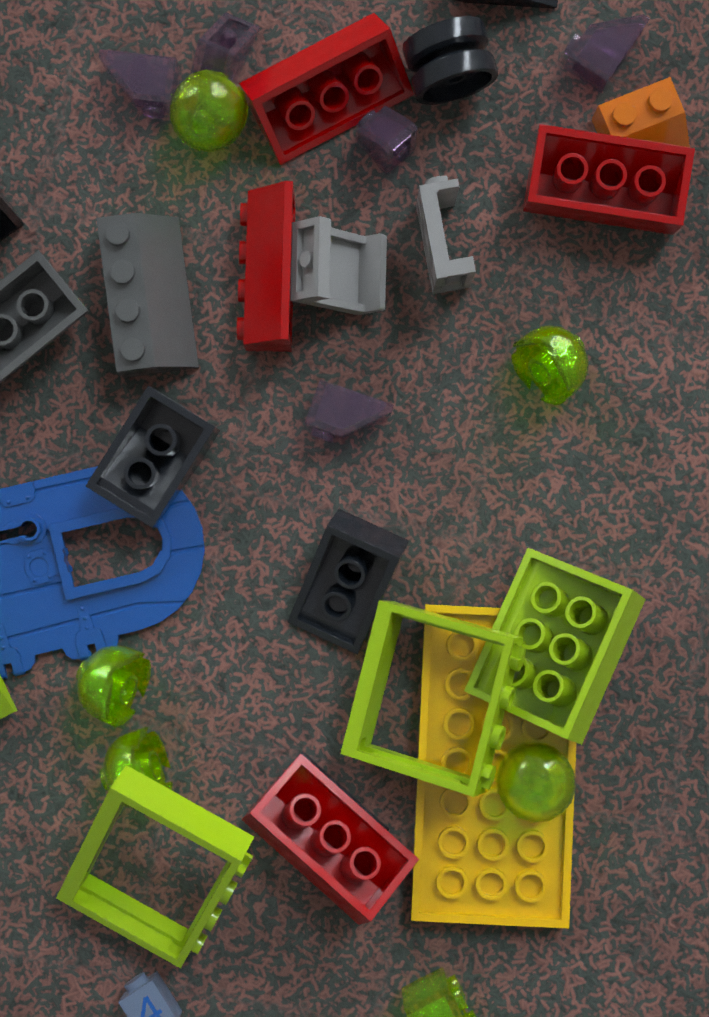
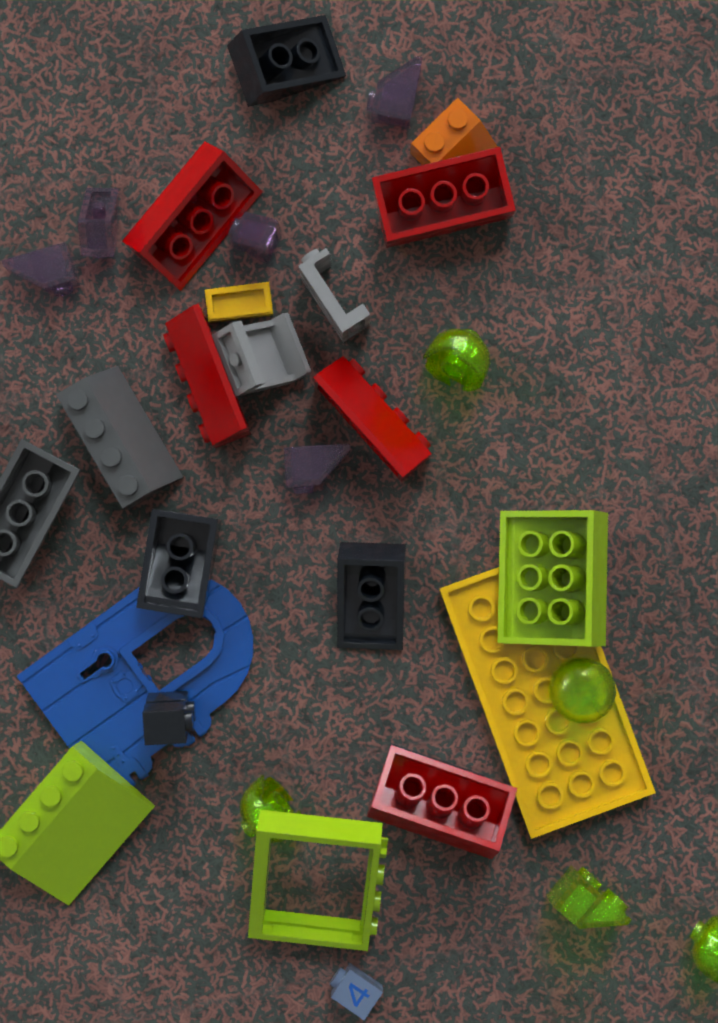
camera: 20 degrees left, 0 degrees up
clear neon green cylinder [76,645,151,727] -> none
clear neon green cylinder [169,70,249,153] -> none
lime window [340,600,526,797] -> none
black wheel [402,16,498,105] -> none
none -> black piece [142,691,196,746]
none -> yellow tile [205,282,273,323]
none -> red slope [313,356,432,482]

